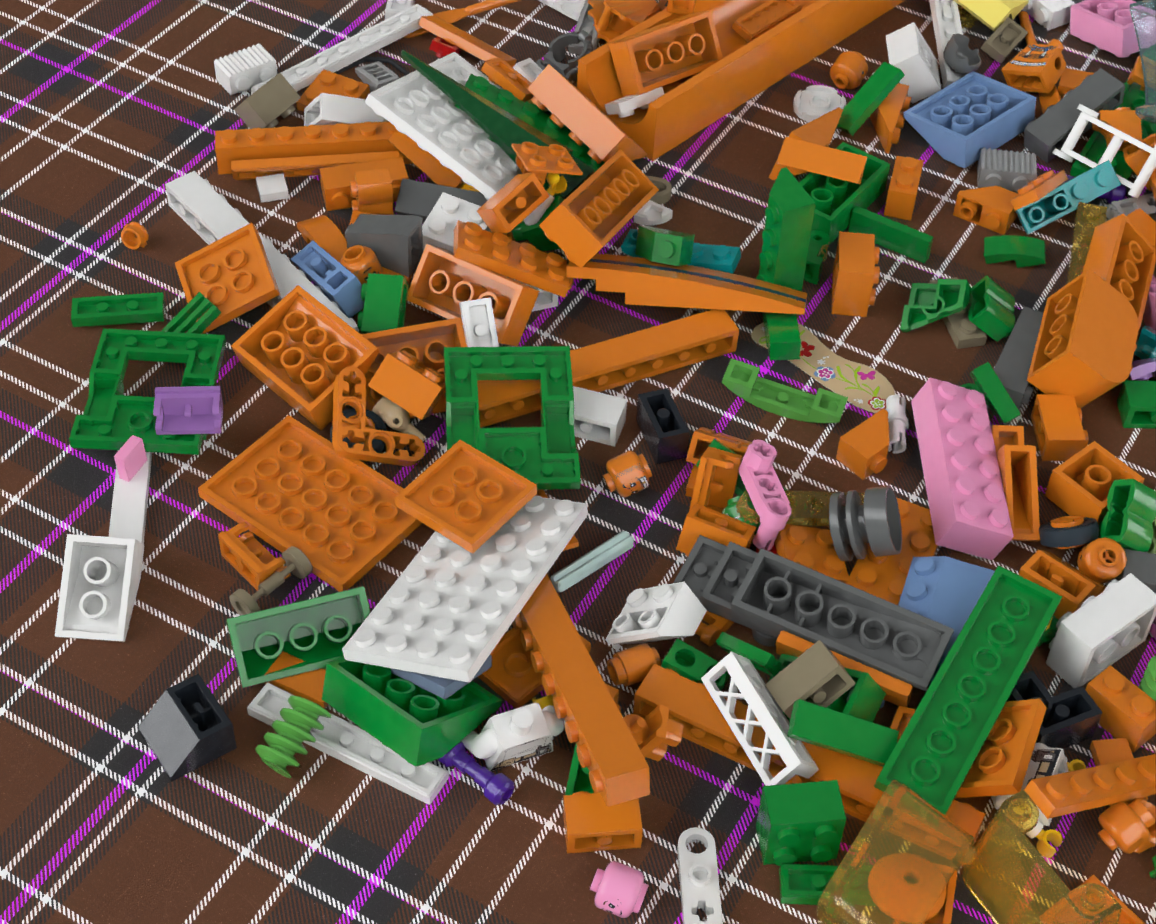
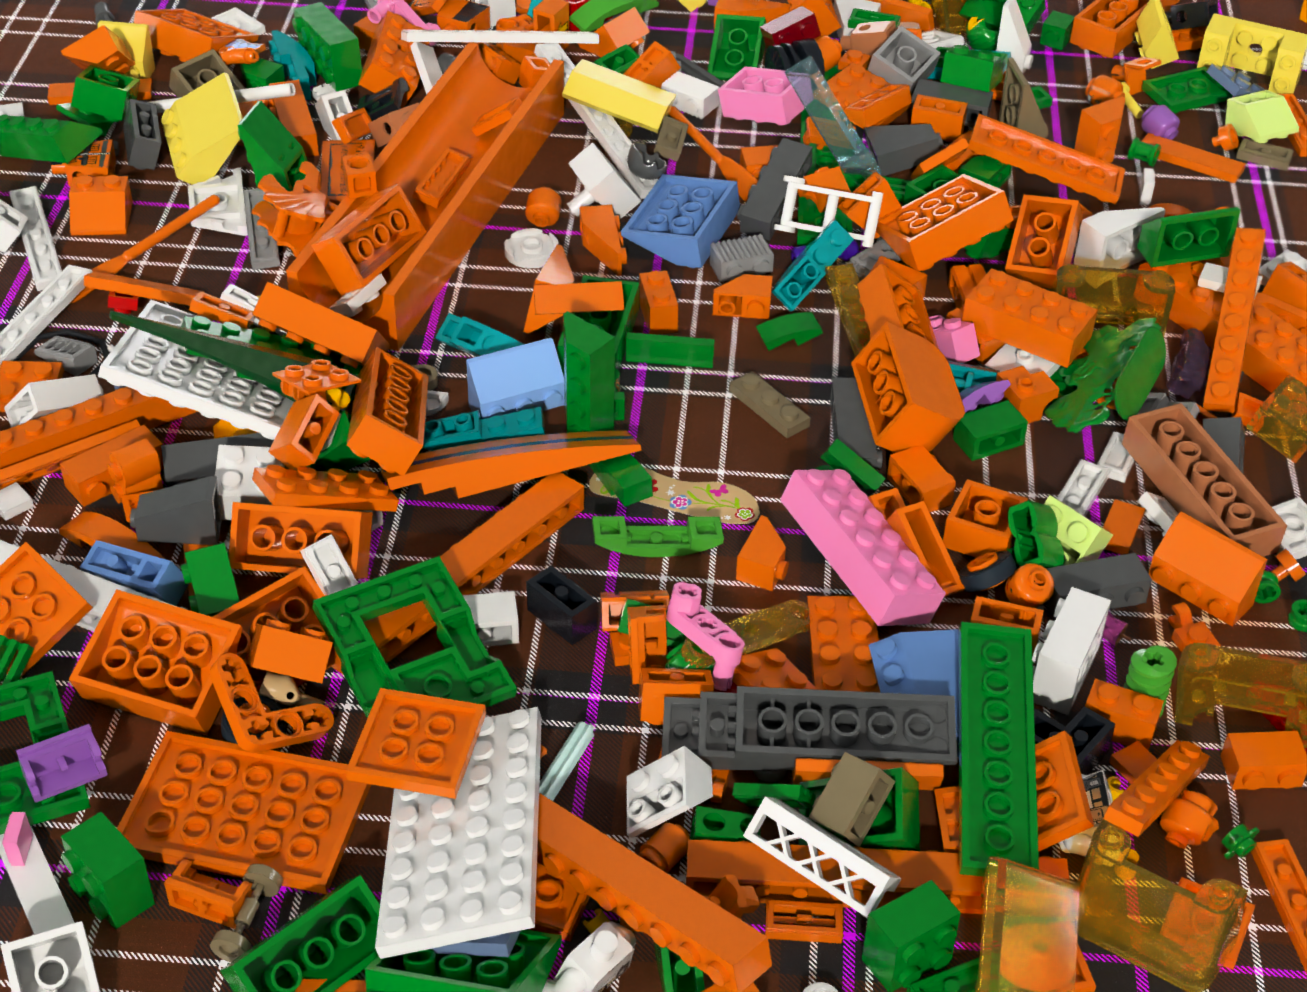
camera: 25 degrees left, 5 degrees down
orange head [340,245,383,285] -> none
orange tile [388,130,464,188] -> none
dark grey piece [536,30,593,82] -> none
orange head [602,450,653,498] -> none
green slope [635,225,695,266] -> none
green tile [787,699,899,767] -> none
dark grey wheel [829,485,902,561] -> none
orange brick [831,231,880,317] -> none
green tile [836,61,905,136] -> none
white pin [886,394,909,454] -> none
green slope [900,279,972,332] -> none
green brick [968,275,1015,342] -> none
orange torso [1001,39,1066,93] -> none
orange plate [1010,169,1068,211] -> none
none -> green brick [61,812,155,930]
none -> teal slope [435,313,524,357]
none -> light blue slope [466,338,564,419]
none -> orange tile [765,899,843,944]

